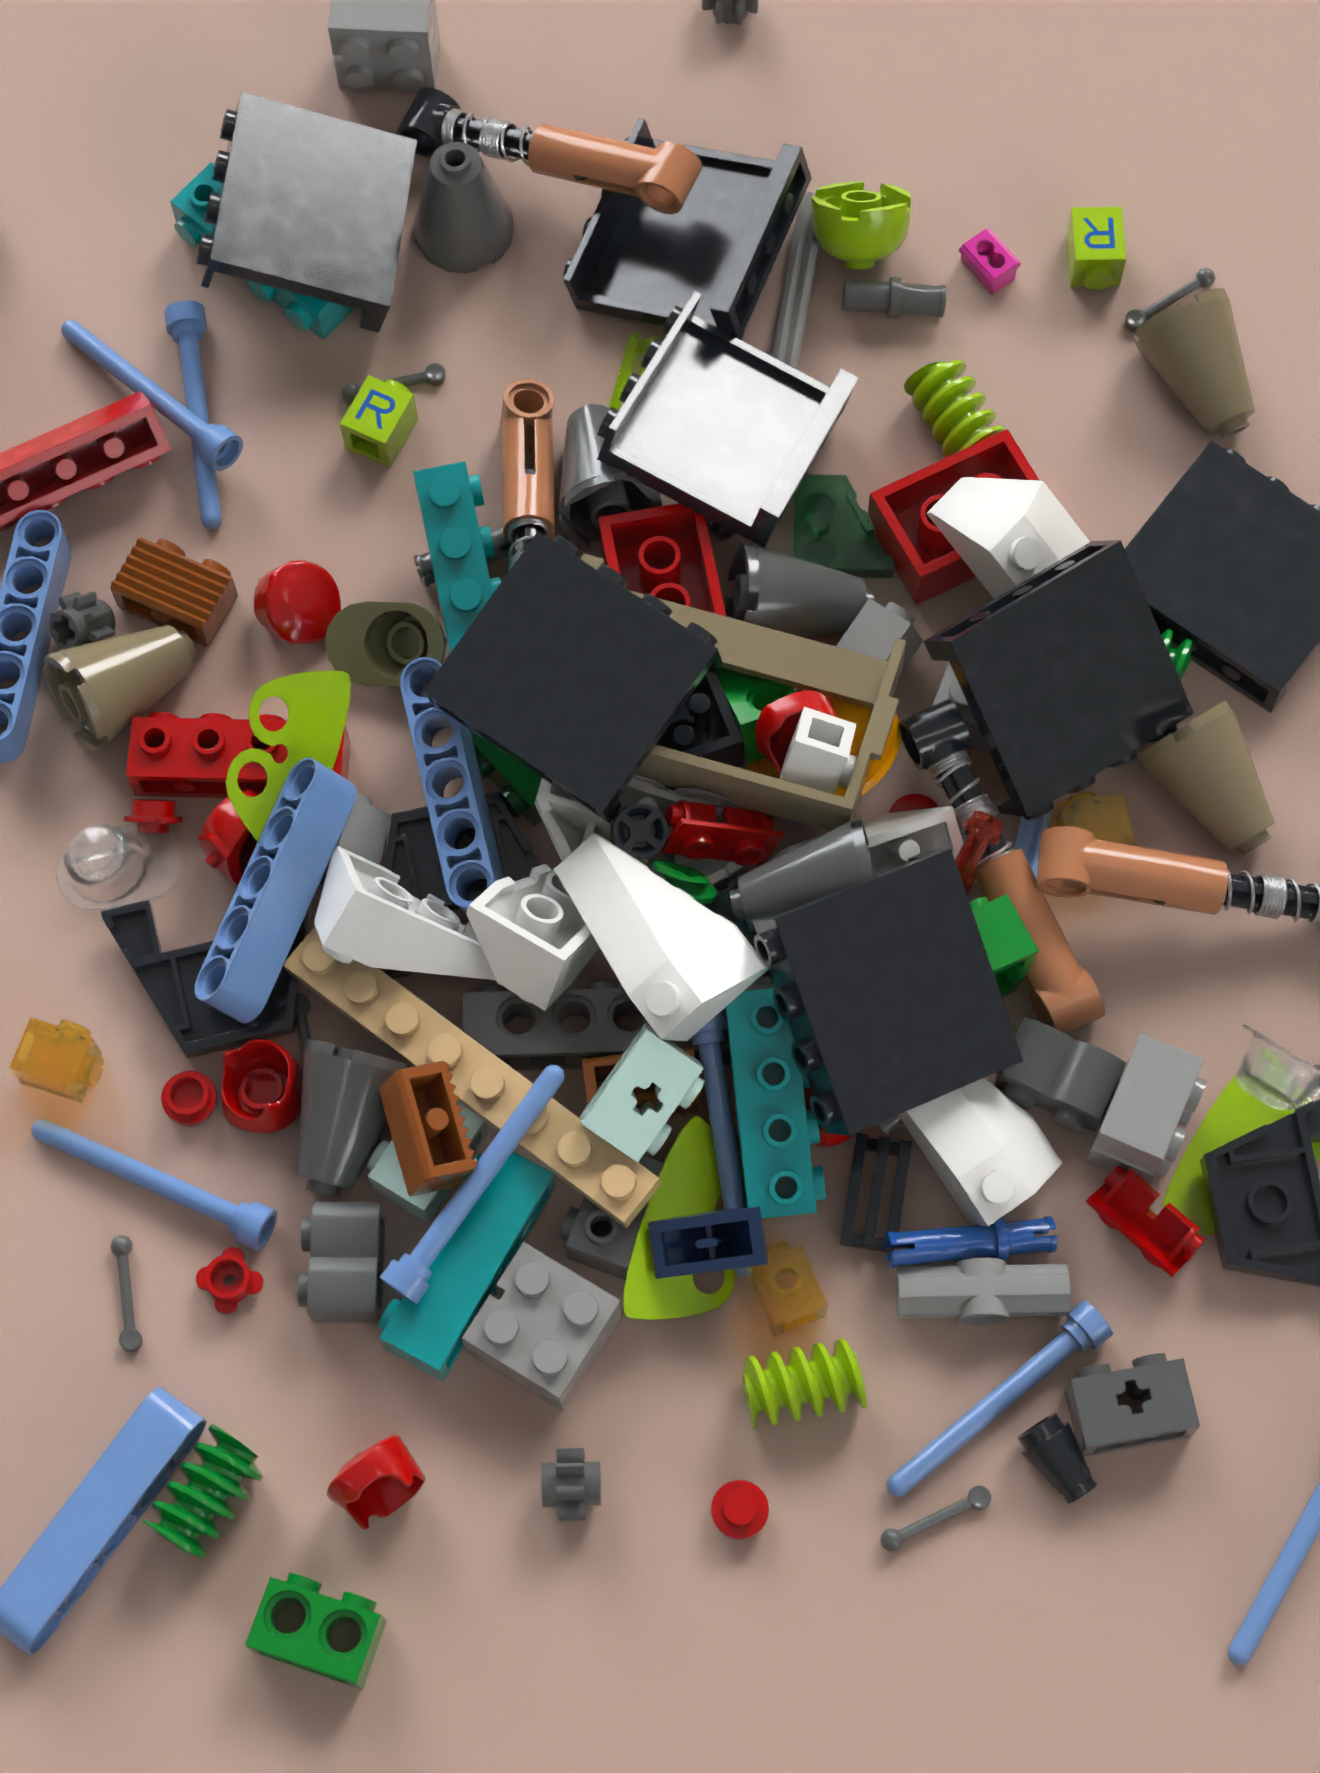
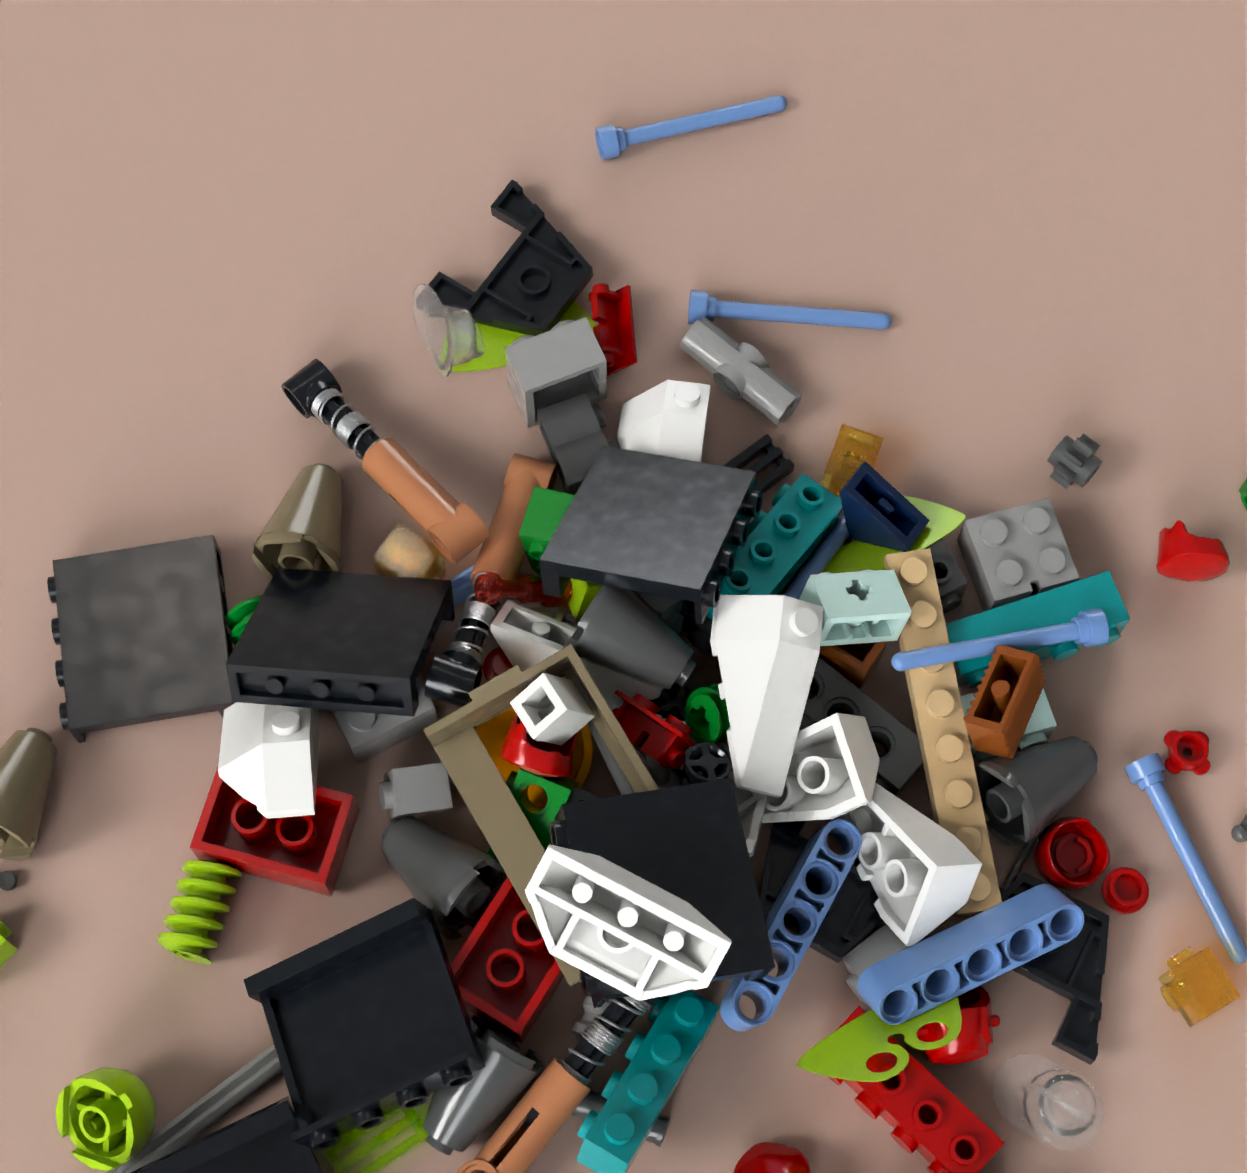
camera: 140 degrees left, 0 degrees up
red plate [124,799,183,833] -> none
dark grey brick [298,1202,386,1323] -> none
olive piece [325,601,447,687] -> none
red plate [711,1480,769,1540] -> none
lime piece [742,1338,867,1430] -> none
clear green wing [793,474,894,578] -> none
dark grey pin [842,277,946,318] -> none
dark grey hinge [880,1485,991,1552] -> none
blue pin [884,1216,1058,1268] -> none
dark pink piece [958,228,1021,295] -> none
black cone [1018,1413,1097,1504] -> none
dark grey brick [1064,1353,1200,1457] -> none
none -> white wedge [525,844,732,1001]

